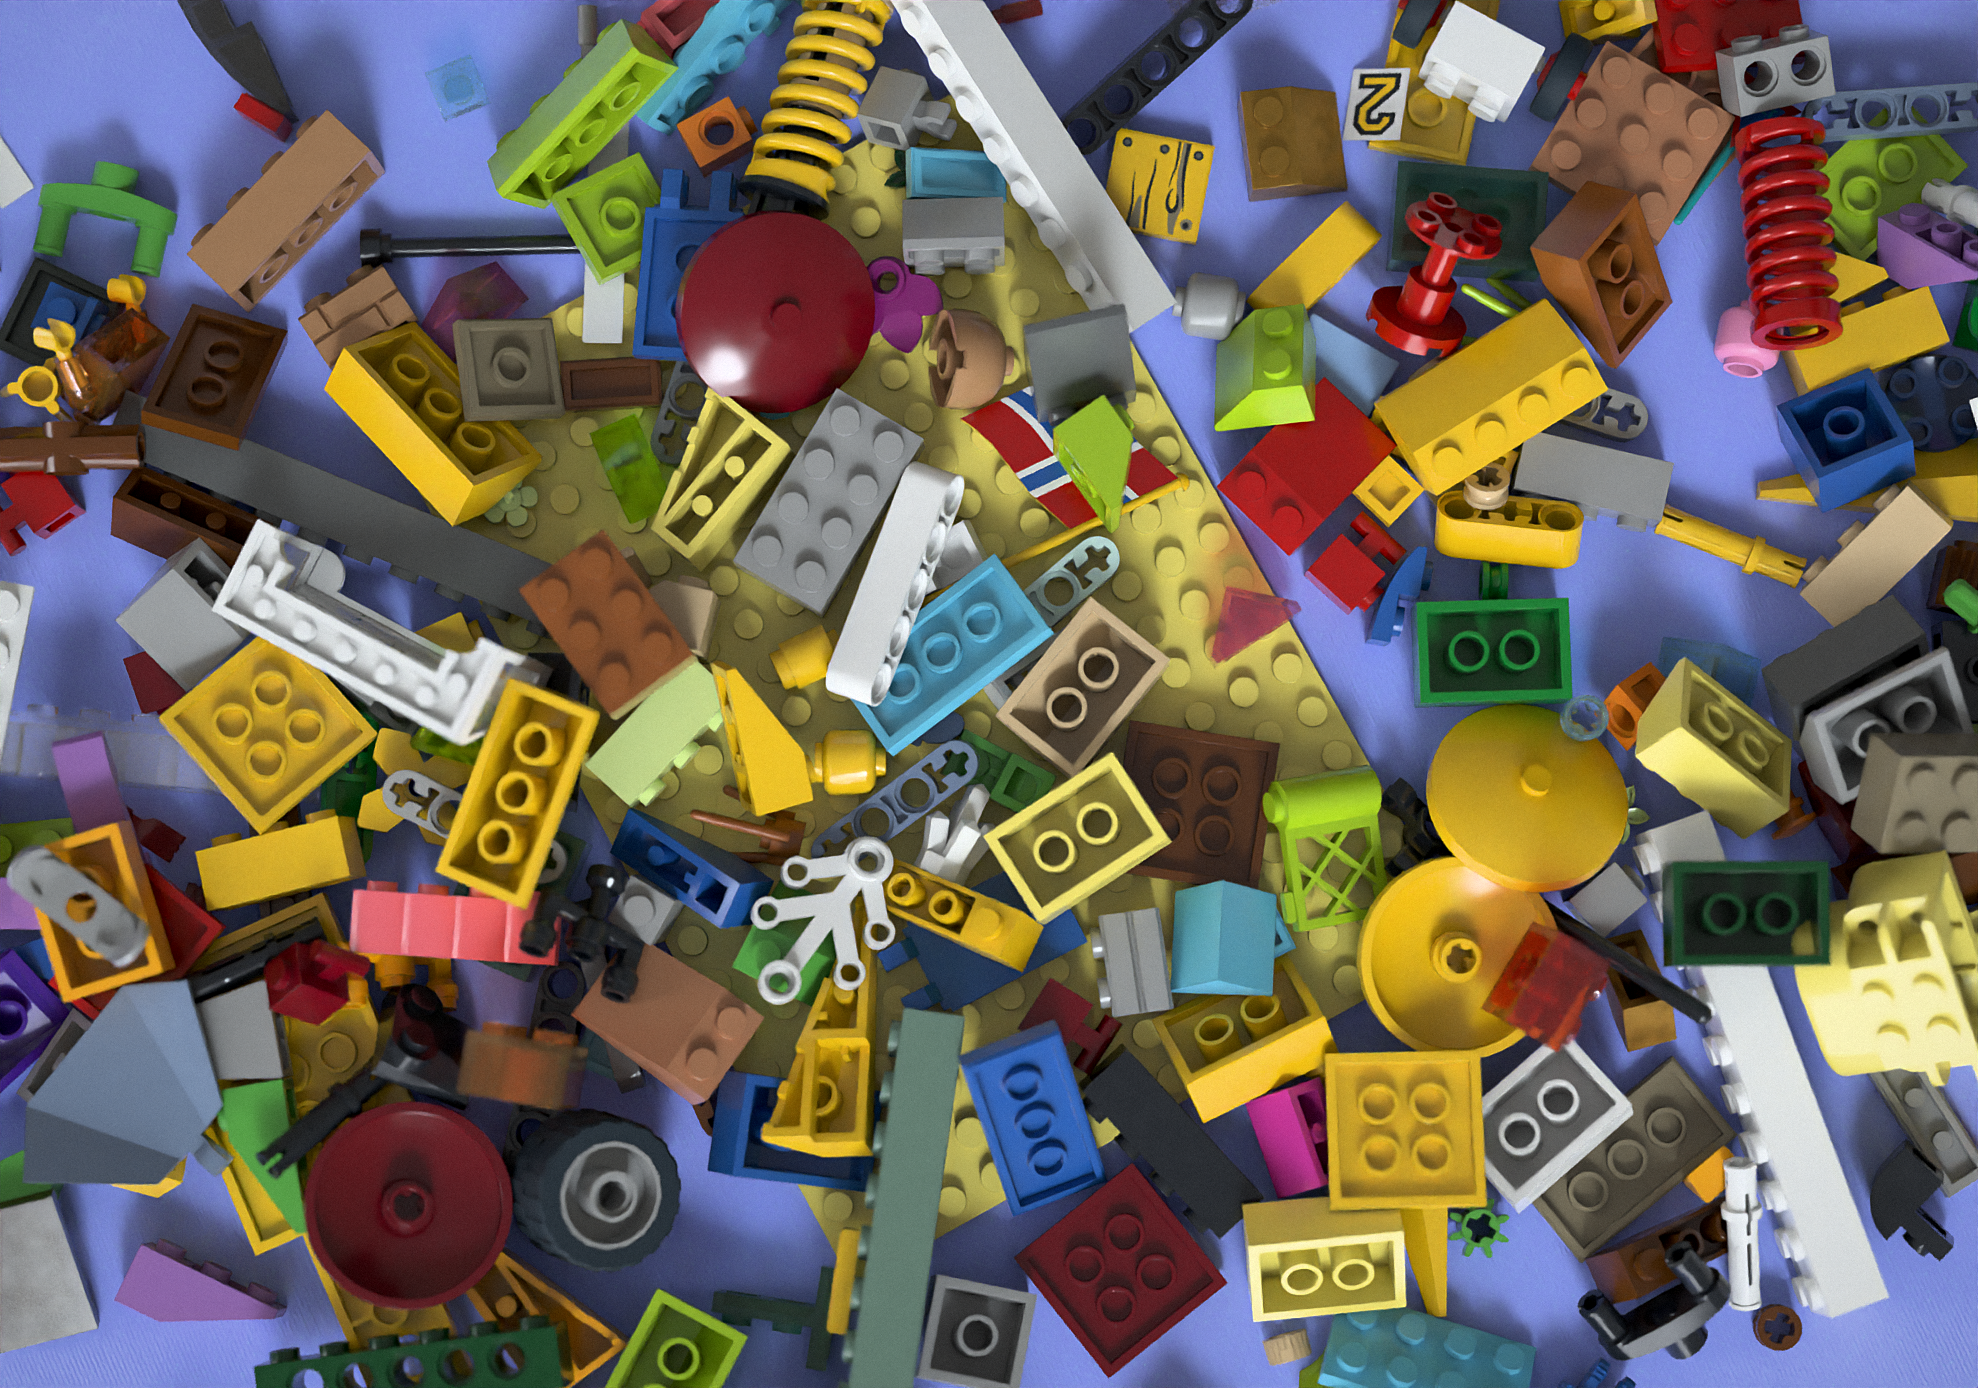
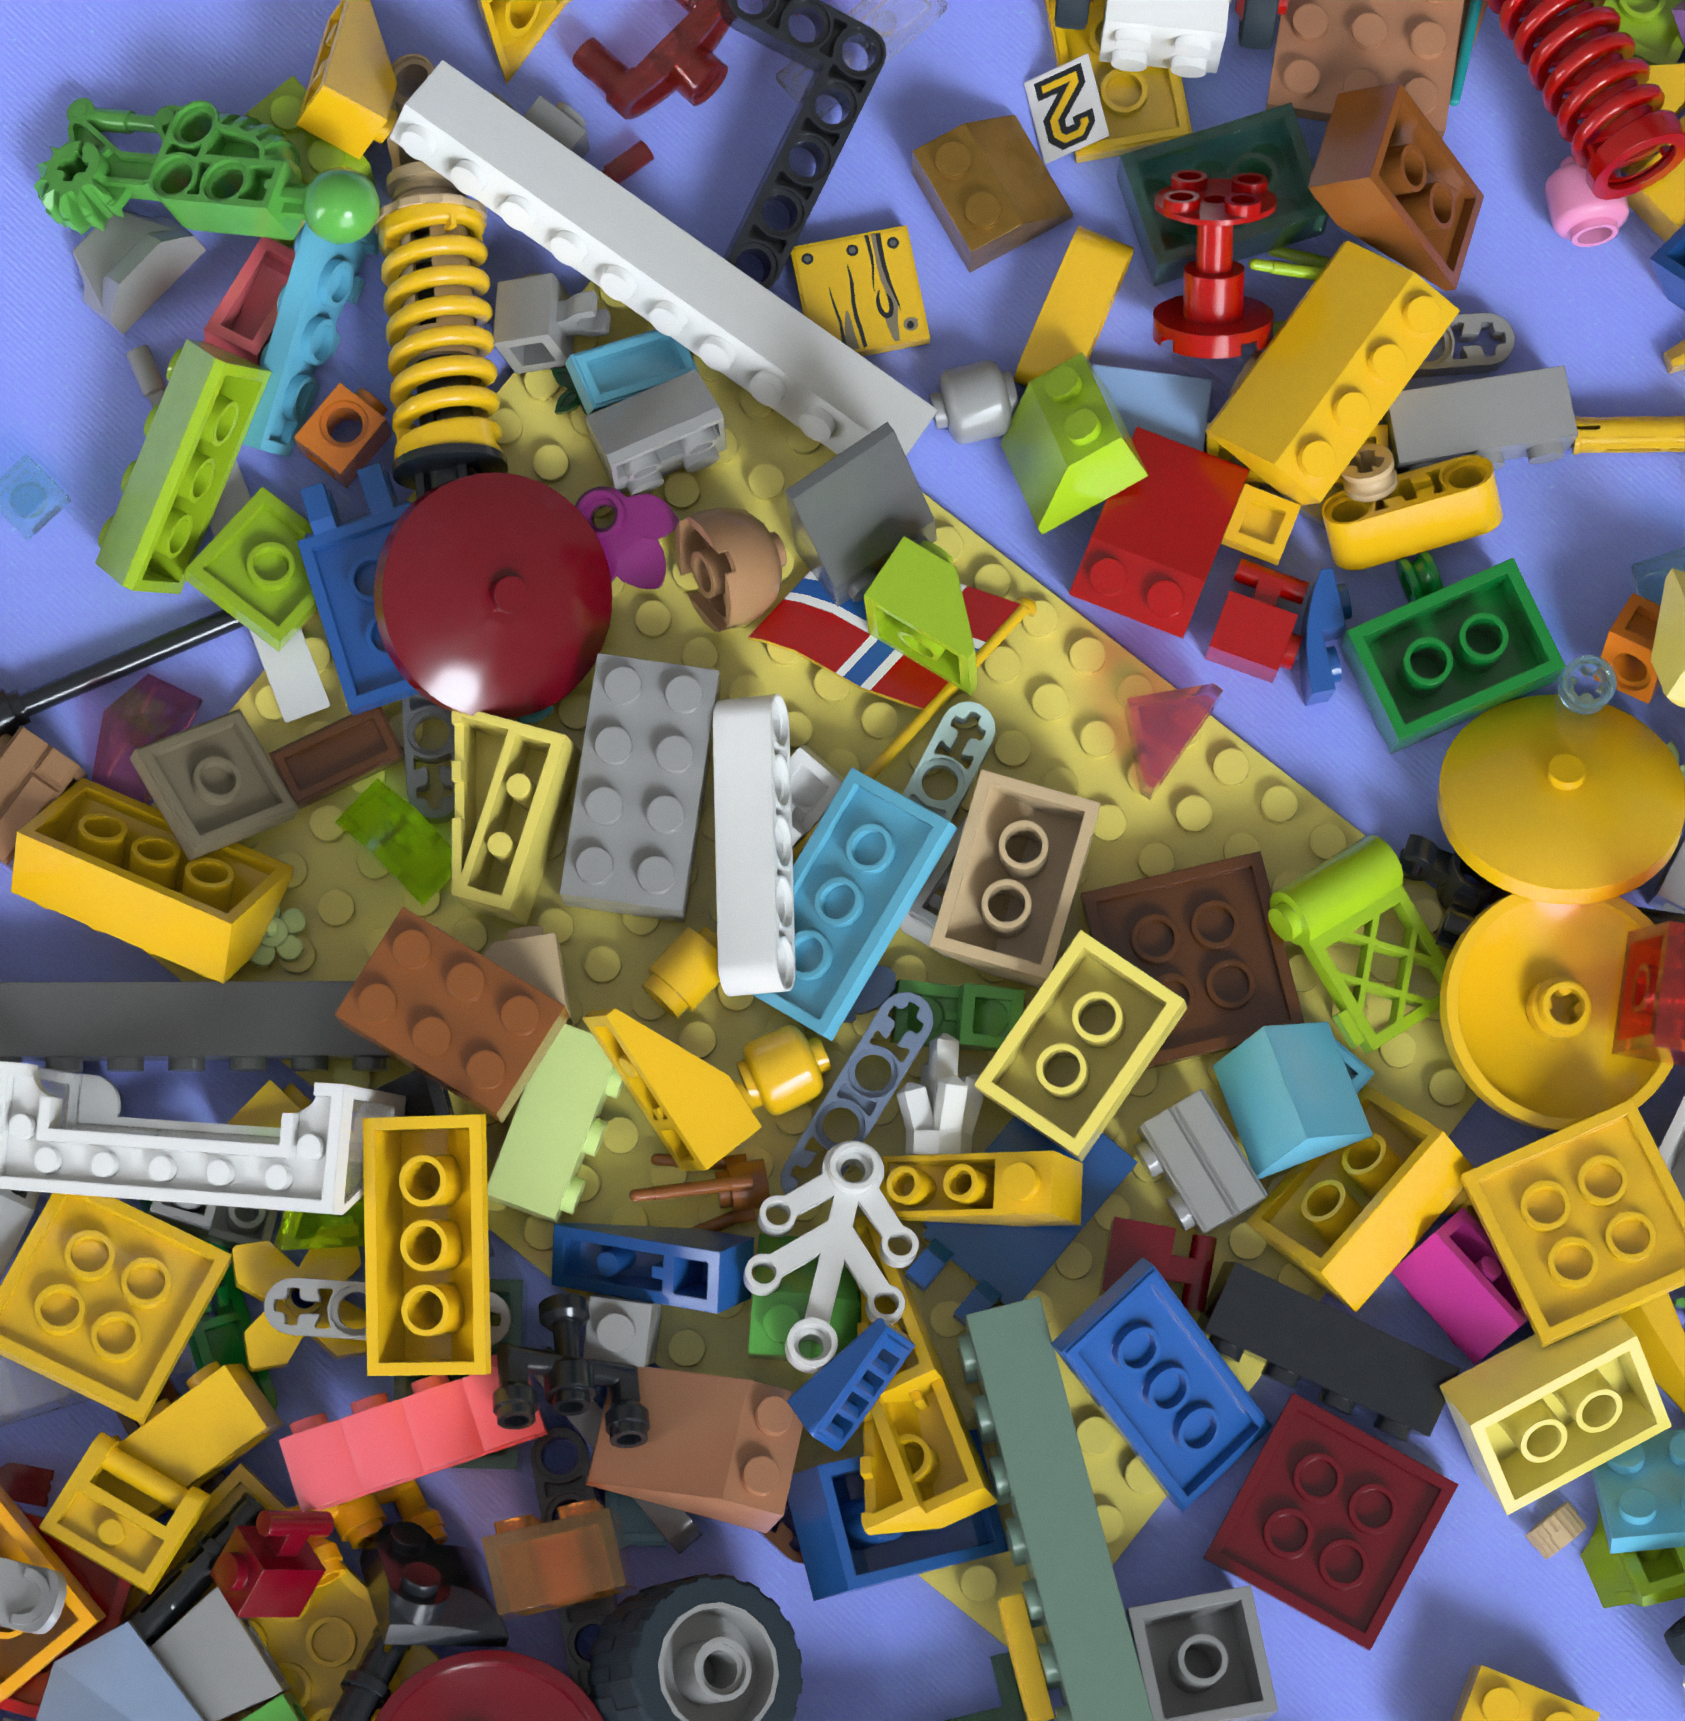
camera: 25 degrees left, 5 degrees down
none -> yellow plate [39,1432,211,1595]
none -> blue slope [787,1318,916,1452]

